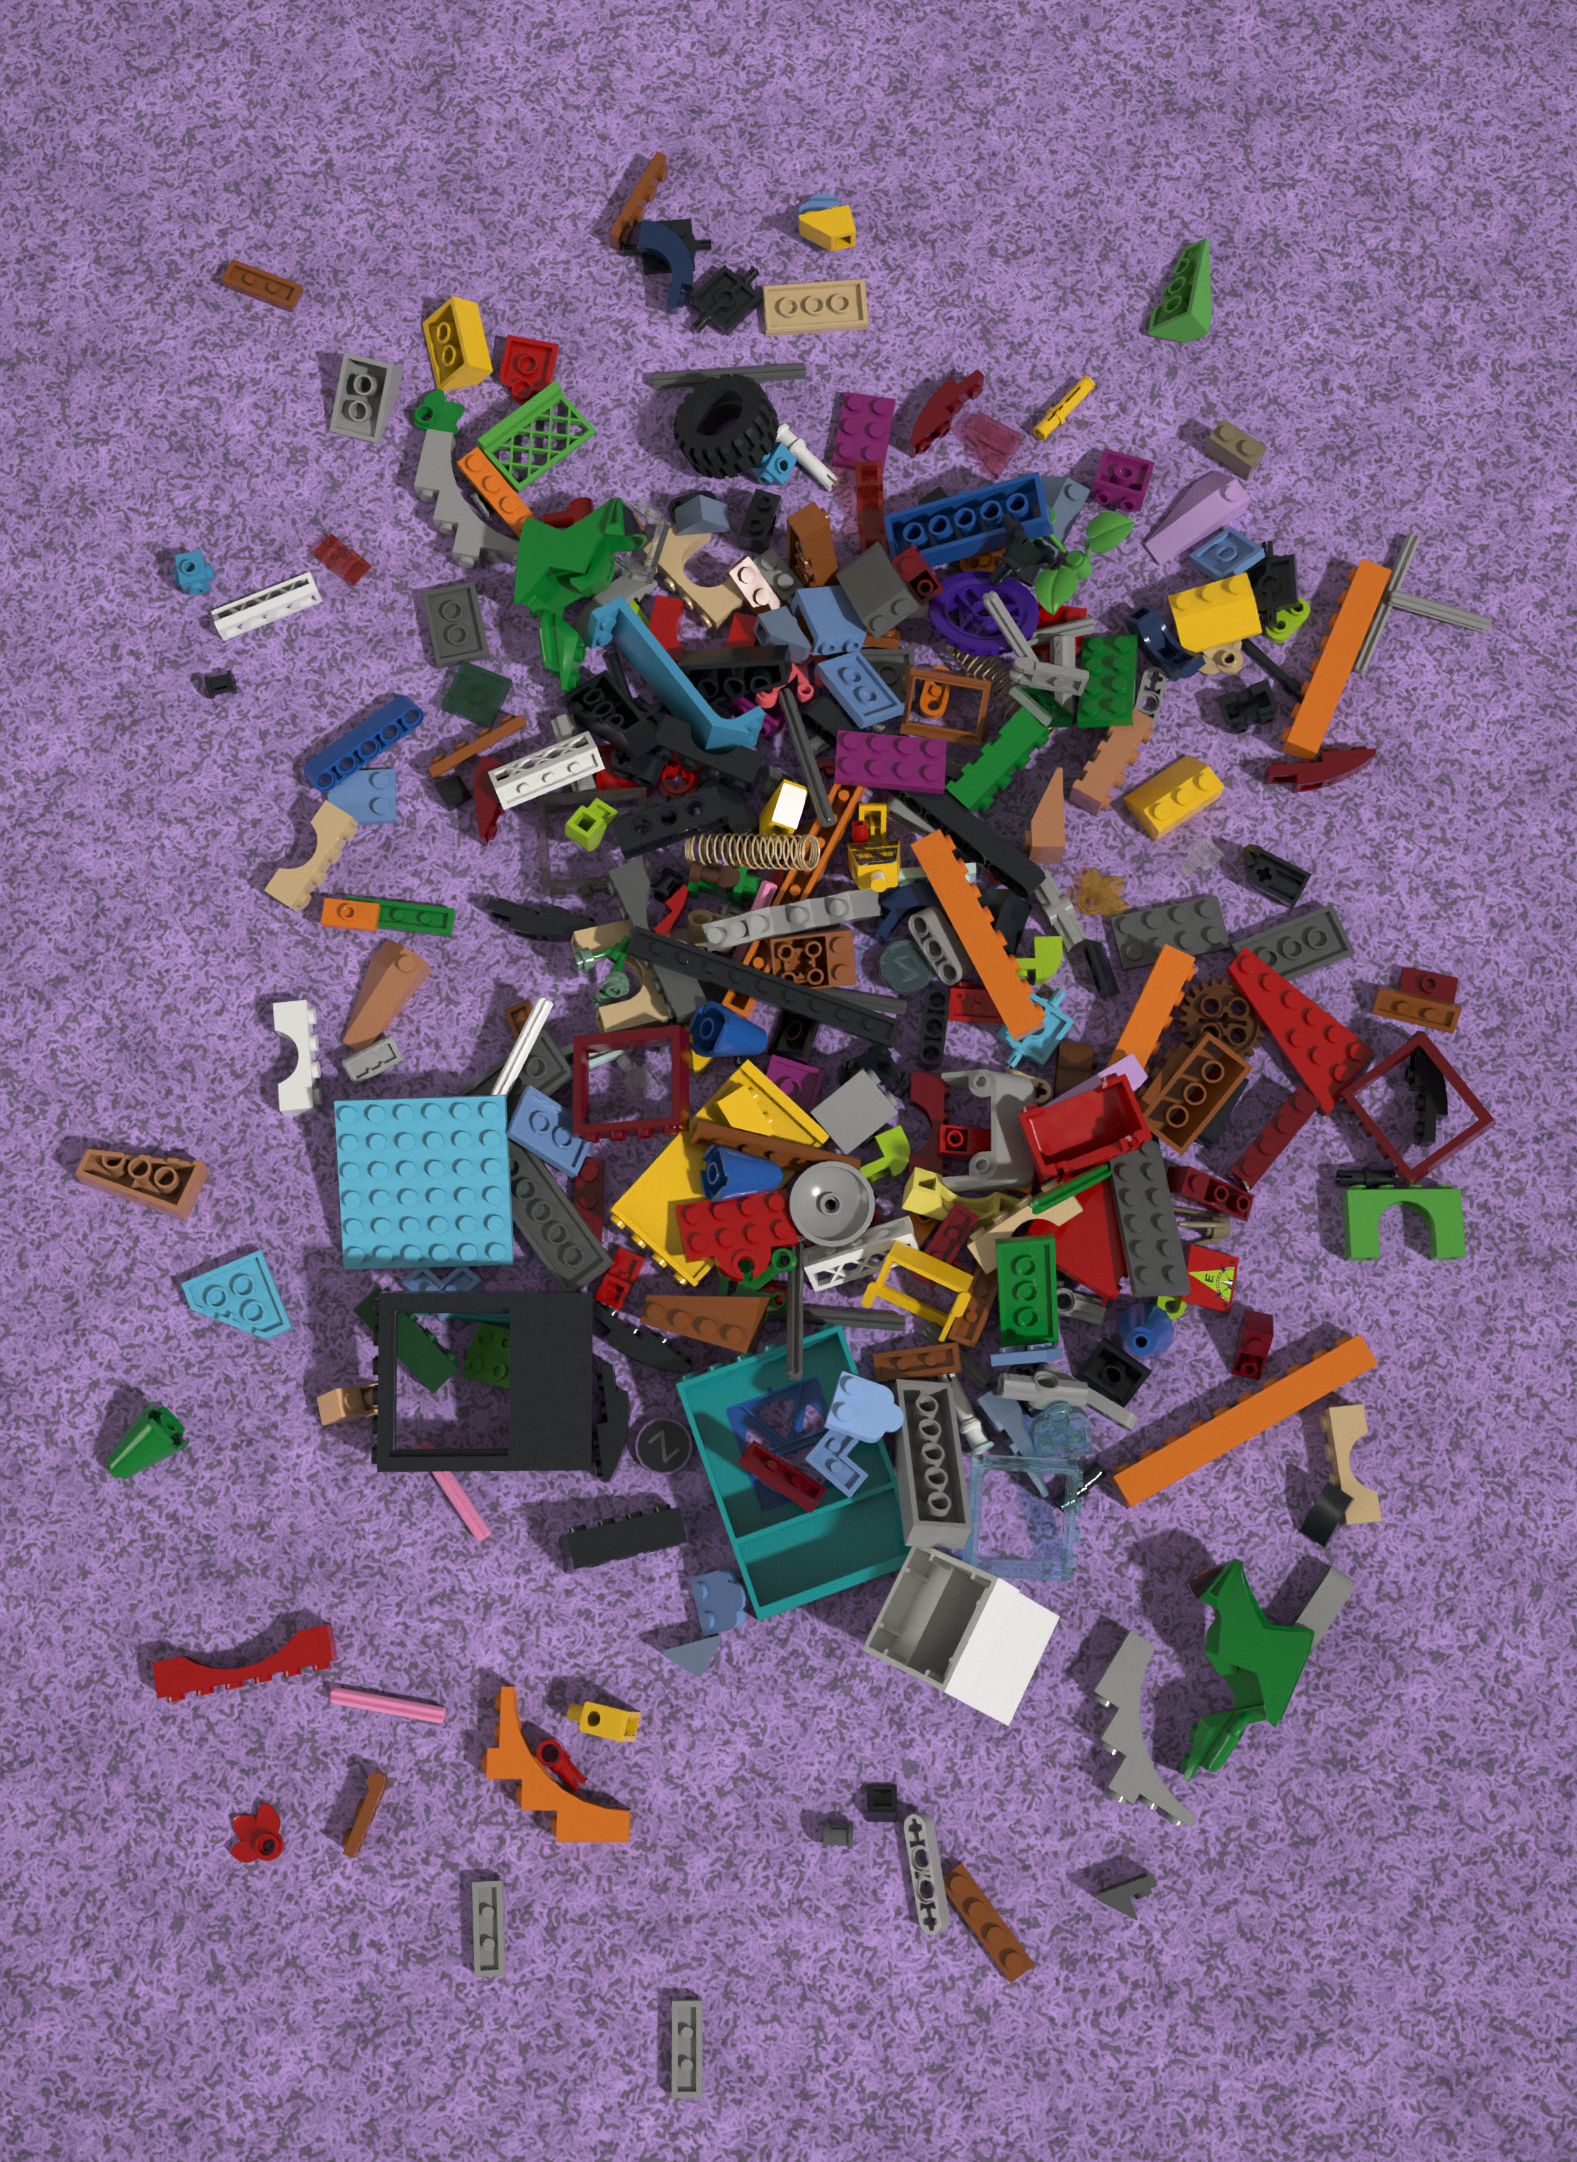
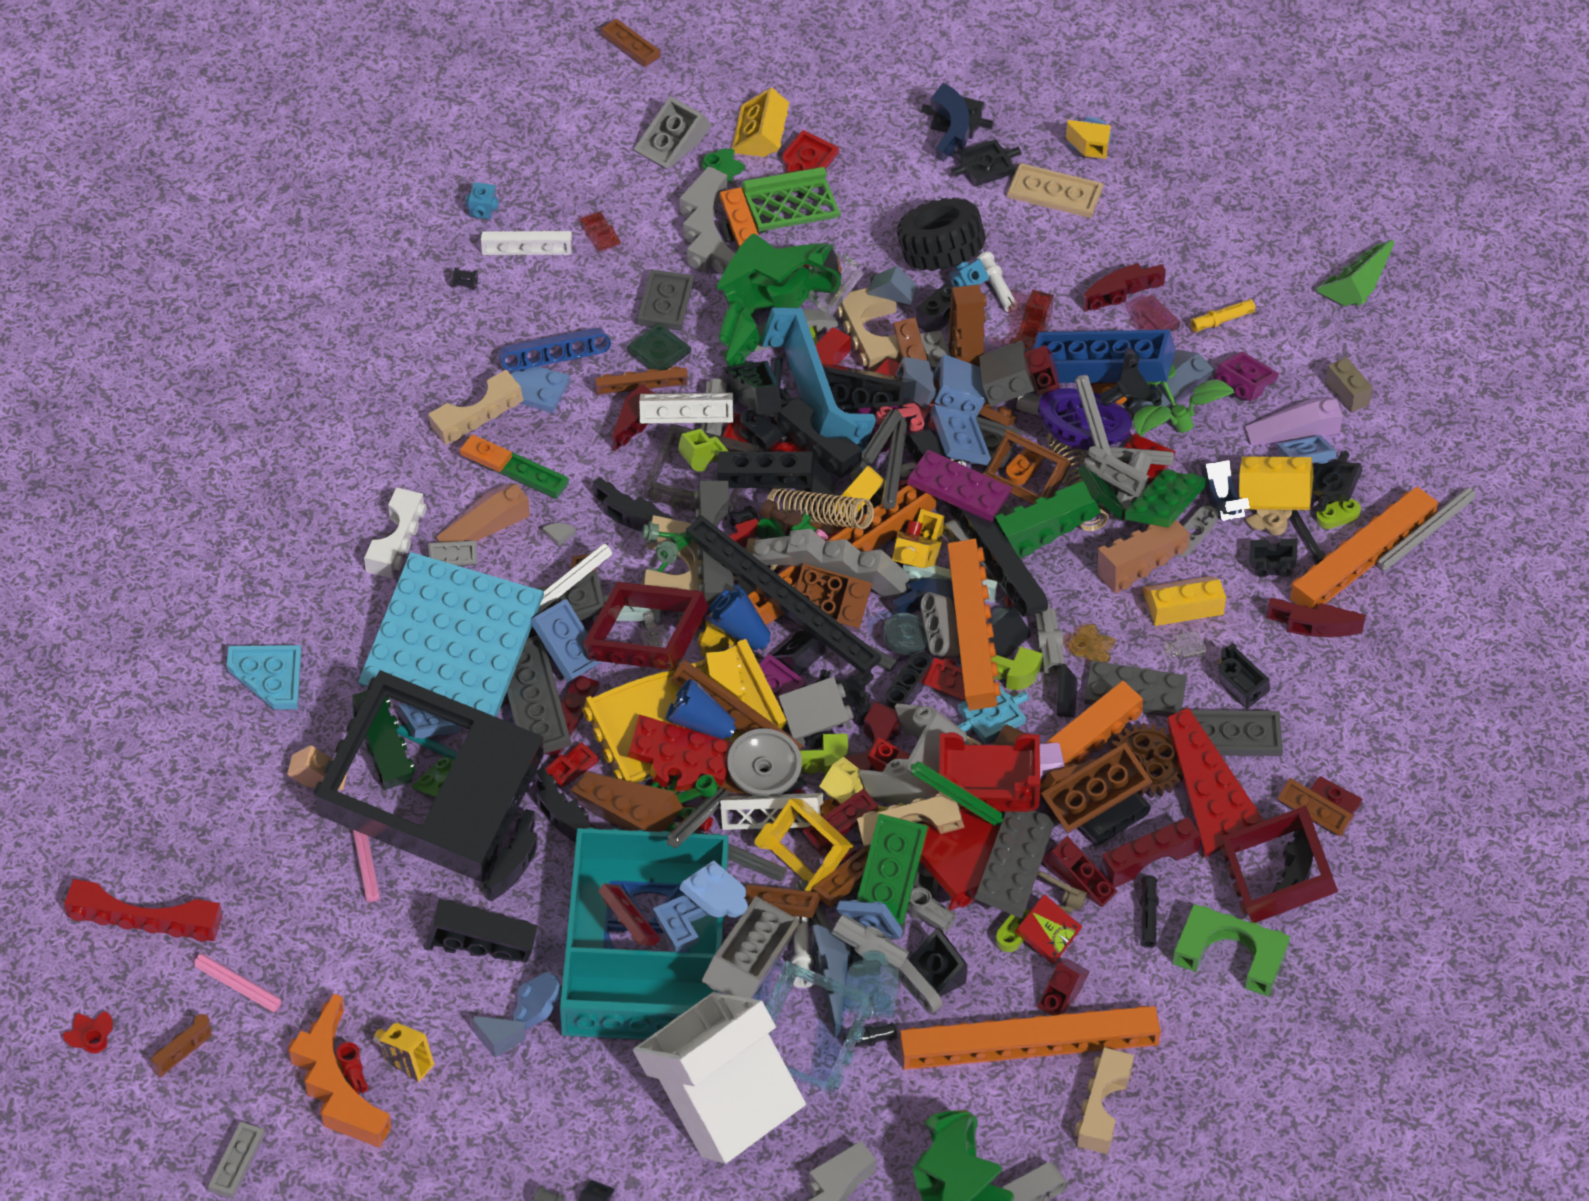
camera: 20 degrees right, 25 degrees down
nougat wedge [75,1149,209,1222] -> none
green cone [107,1401,189,1479] -> none
black slope [433,775,473,812] -> none
dark orange plate [609,151,669,251] -> none
black tile [635,1417,693,1476] -> none
dark grey axle [651,363,806,389] -> none
magenta plate [832,391,896,474] -> none
nougat slope [1022,768,1065,864] -> none
blue cone [1116,1303,1174,1360] -> none
black slope [1300,1482,1355,1548] -> none
black pin [1336,1167,1396,1189] -> none
light grey axle [1388,590,1491,633] -> none
none -> light grey tile [543,523,576,547]
none -> dark grey axle [861,409,902,464]
none -> black pin [1139,875,1159,948]

